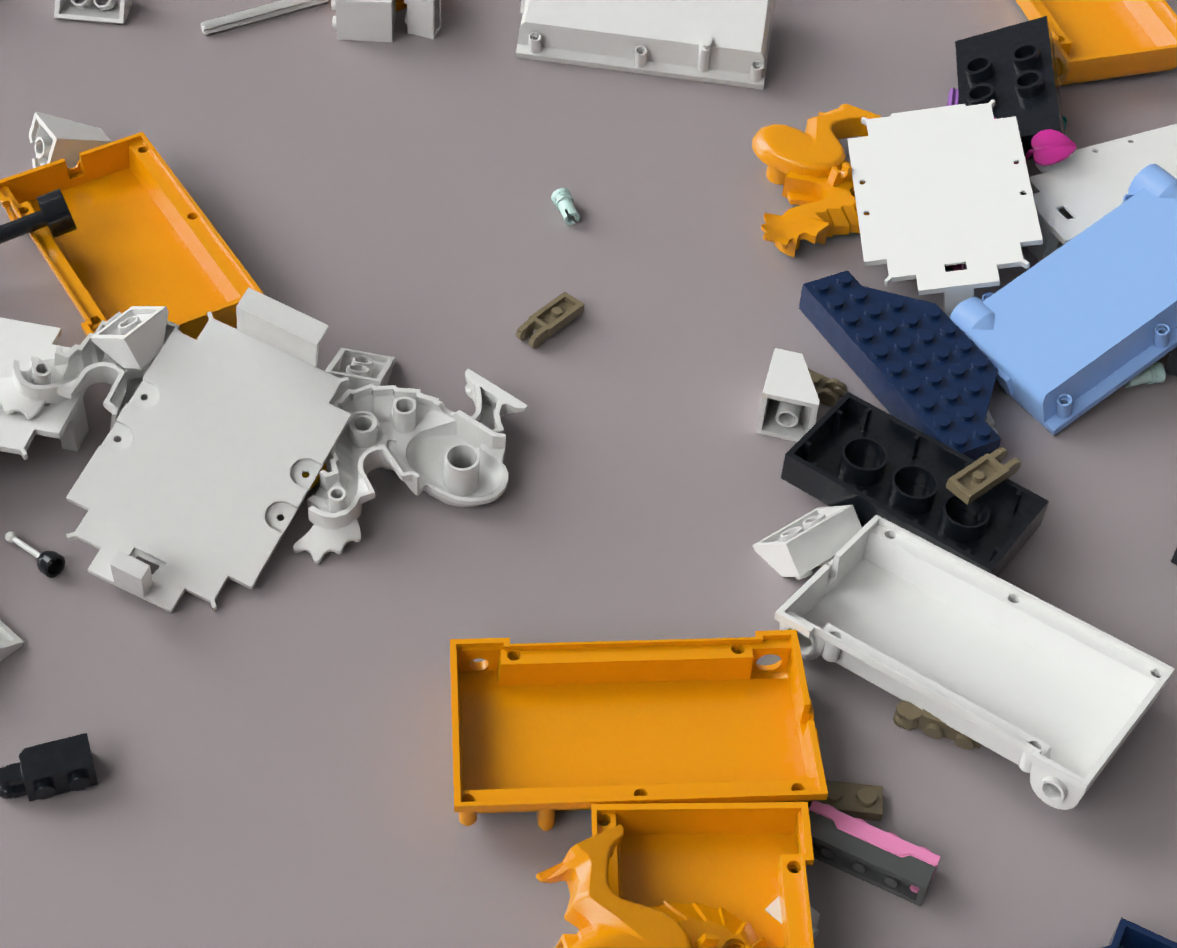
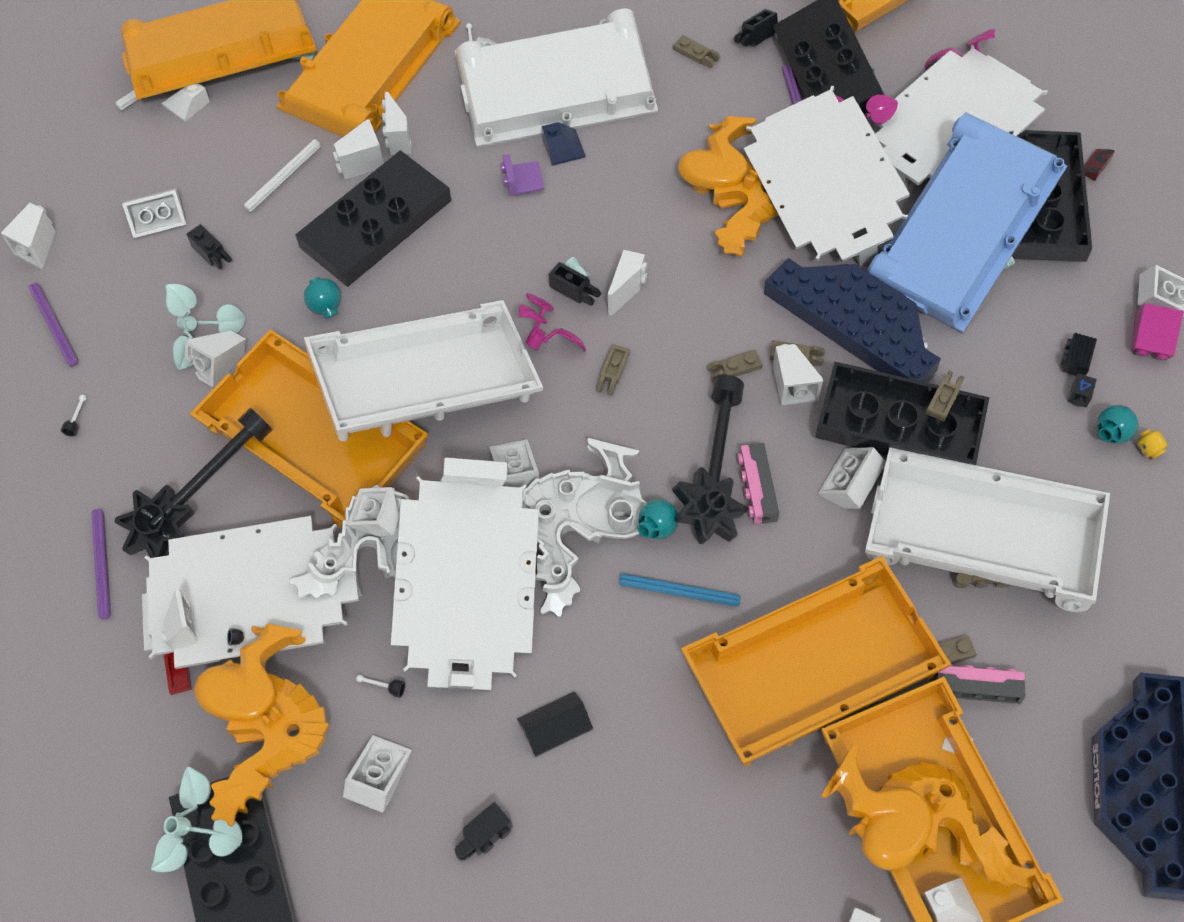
camera: 15 degrees left, 15 degrees up
none -> light aqua plant [165,284,245,370]
none -> black hinge [186,224,232,270]
none -> black plate [295,150,452,287]
none -> teal brick [304,277,341,319]
none -> white piece [304,300,543,441]
none -> medium lavender bracket [500,154,544,196]
none -> black slope [517,691,593,757]
none -> dark pink plant [519,293,586,352]
none -> dark blue slope [541,122,586,166]
none -> black hinge [549,262,601,306]
none -> white slope [608,250,648,316]
none -> dark azure axle [619,573,741,607]
none -> teal brick [637,499,678,540]
none -> black piece [672,375,748,544]
none -> dark tan hinge [673,35,720,68]
none -> dark tan hinge [707,349,763,381]
none -> black hinge [734,9,778,47]
none -> piece [737,443,779,525]

